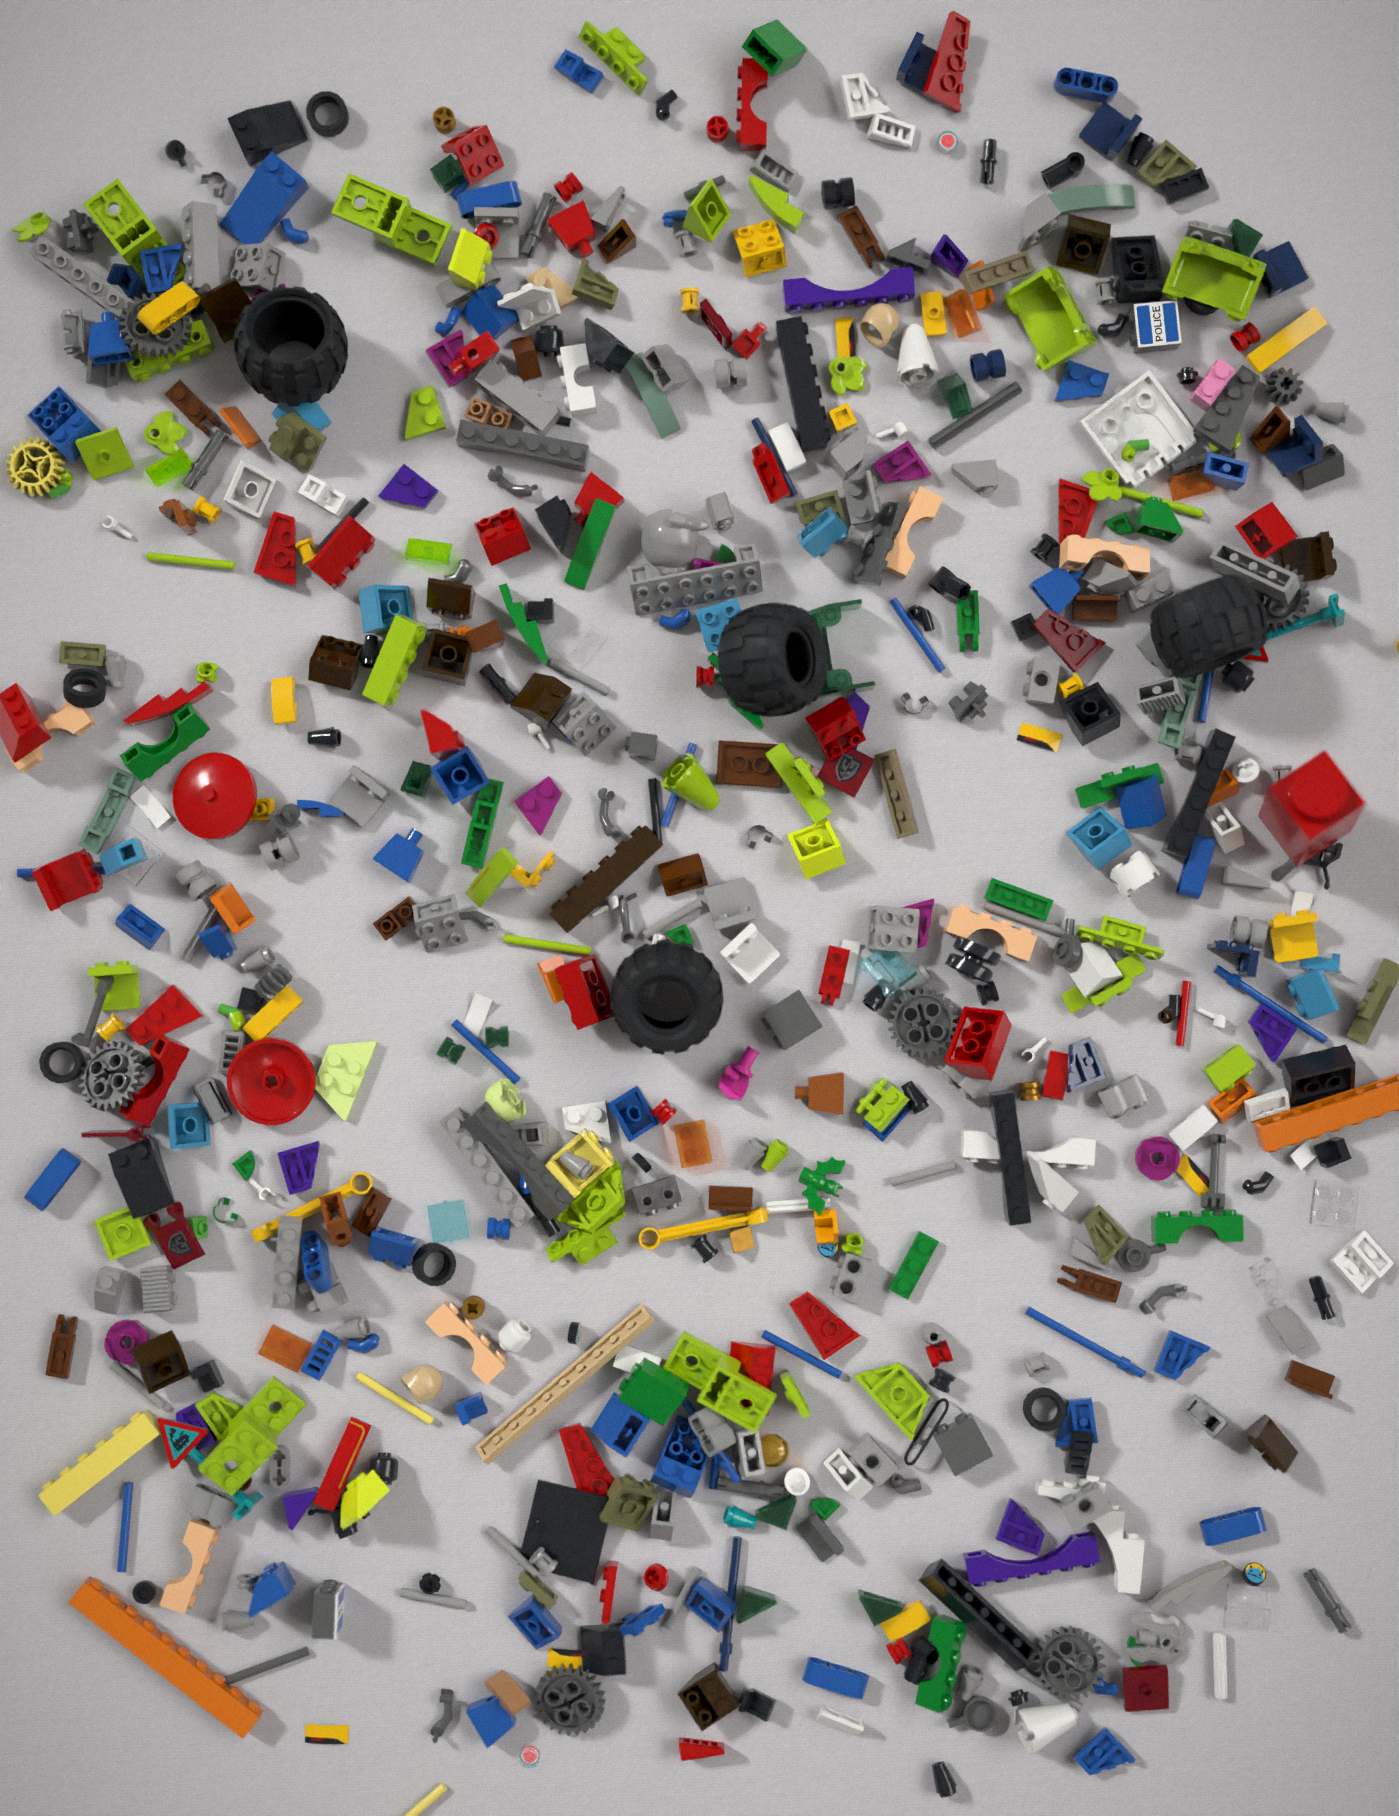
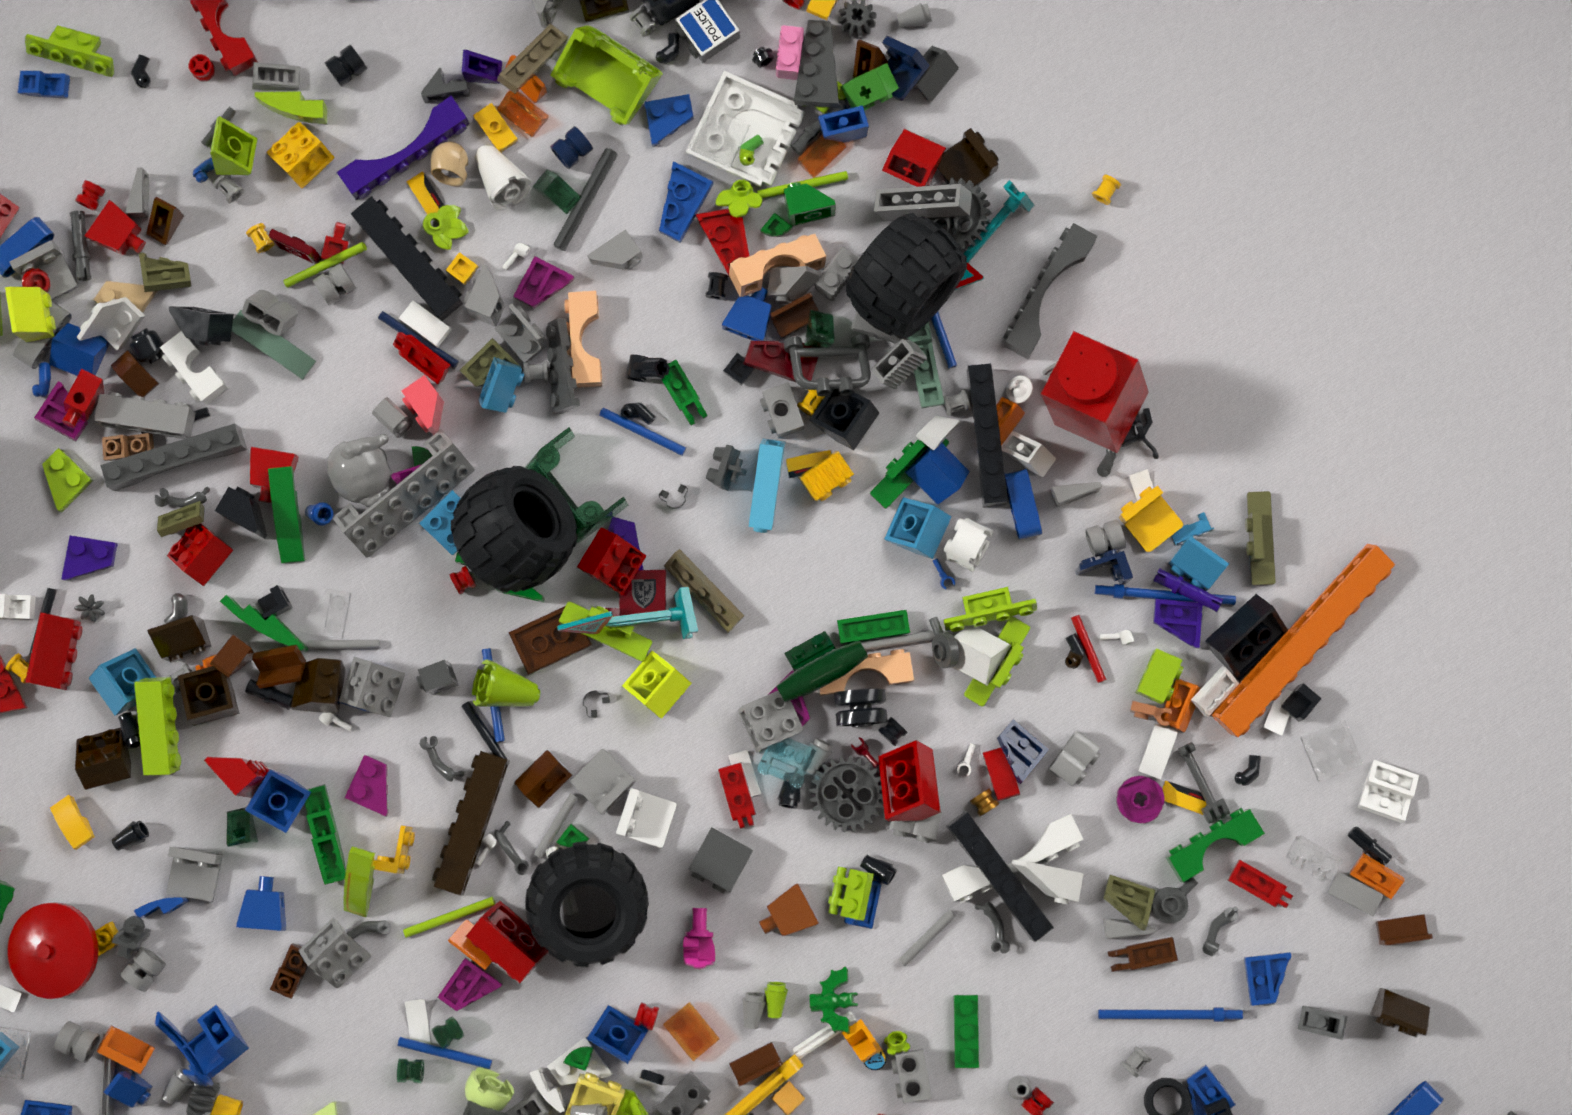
camera: 20 degrees left, 5 degrees down
clear neon green slope [405,538,452,565] -> none
blue arm [659,609,691,630] -> none
reddish brown hinge [838,205,885,269] -> none
black head [1221,661,1255,693] -> none
none -> dark grey plant [74,594,105,622]
none -> blue piece [155,1005,249,1087]
none -> olive plate [157,501,205,538]
none -> reddish brown panel [252,645,306,688]
none -> lime bar [283,242,367,288]
none -> blue cone [305,502,333,526]
none -> coral slope [402,375,444,435]
none -> magenta wing [437,958,503,1011]
none -> white slope [530,1068,567,1113]
none -> teal piece [557,587,698,639]
none -> green tile [563,1046,594,1071]
none -> blue wing [659,161,714,243]
none -> medium azure slope [748,438,786,533]
none -> dark green plate [776,631,868,703]
none -> dark grey bar [783,334,871,397]
none -> yellow brick [798,451,854,502]
none -> clear green slope [804,310,835,348]
none -> bright green brick [841,63,899,110]
none -> dark red hand [851,737,879,768]
none -> white slope [916,415,960,450]
none -> blue hand [933,558,955,590]
none -> dark grey piece [975,902,1010,954]
none -> dark grey arch [1003,223,1098,359]
none -> nougat plate [1130,701,1172,726]
none -> dark purple pin [1153,568,1224,612]
none -> red hinge [1227,860,1293,908]
none -> orange plate [1350,853,1405,899]

